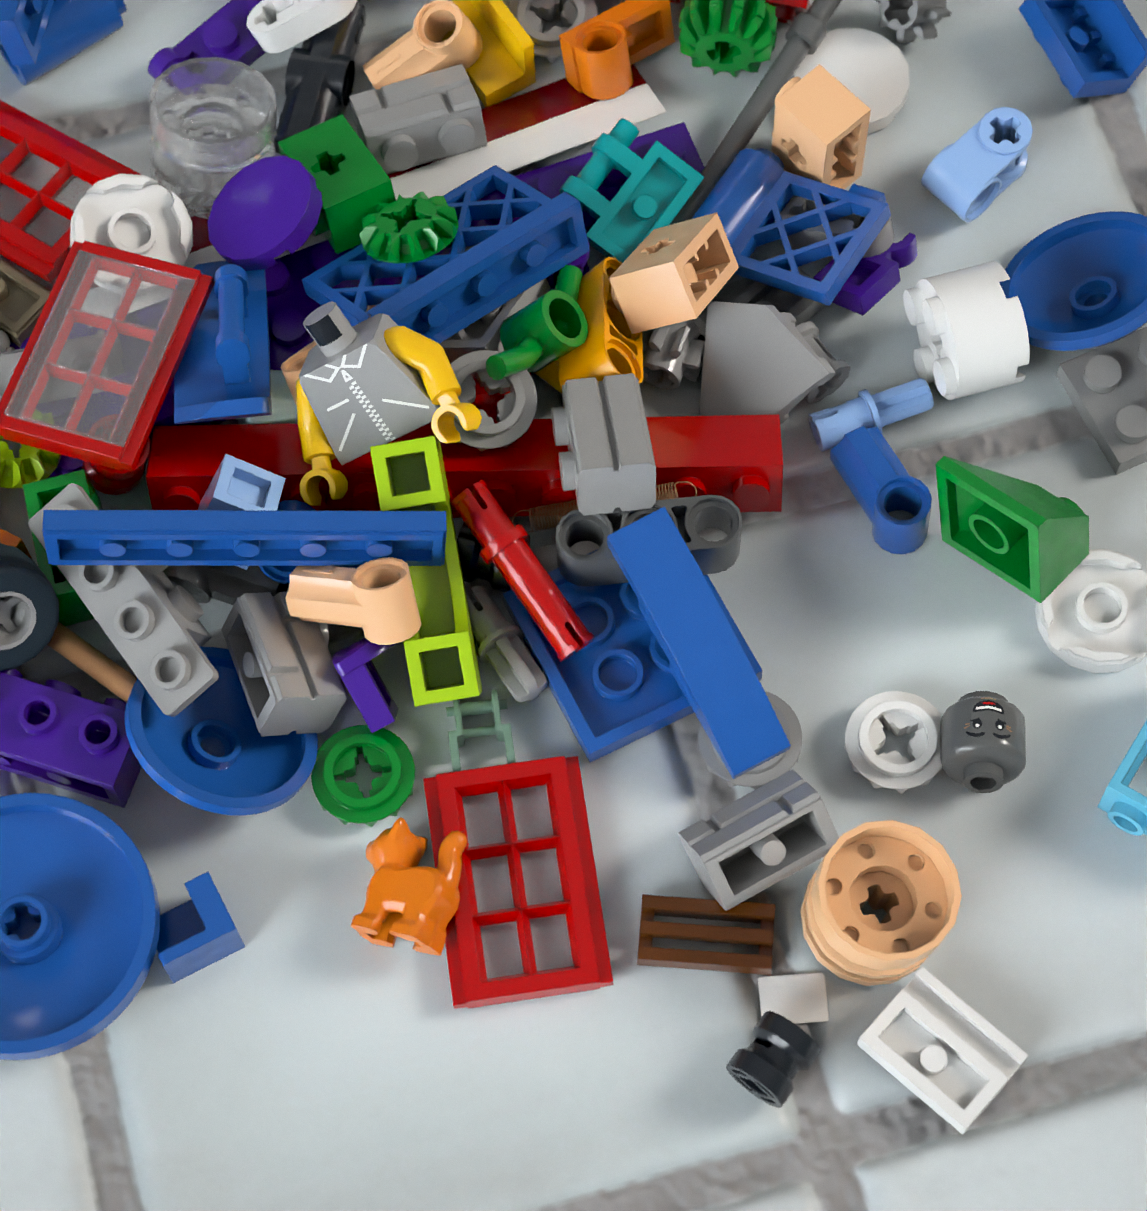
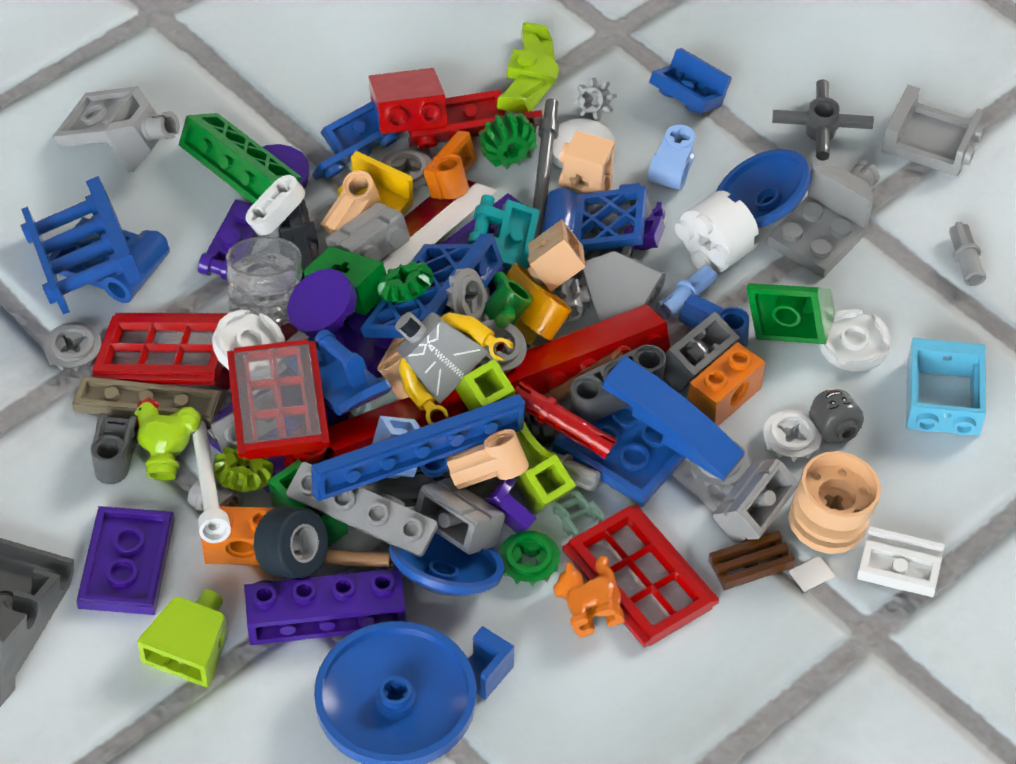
camera: 30 degrees left, 15 degrees down
light grey brick [551,373,656,516] -> none
black wheel [726,1011,821,1108] -> none
none -> light grey gear [445,268,486,321]
none -> dark grey brick [664,312,740,393]
none -> orange brick [688,342,765,426]

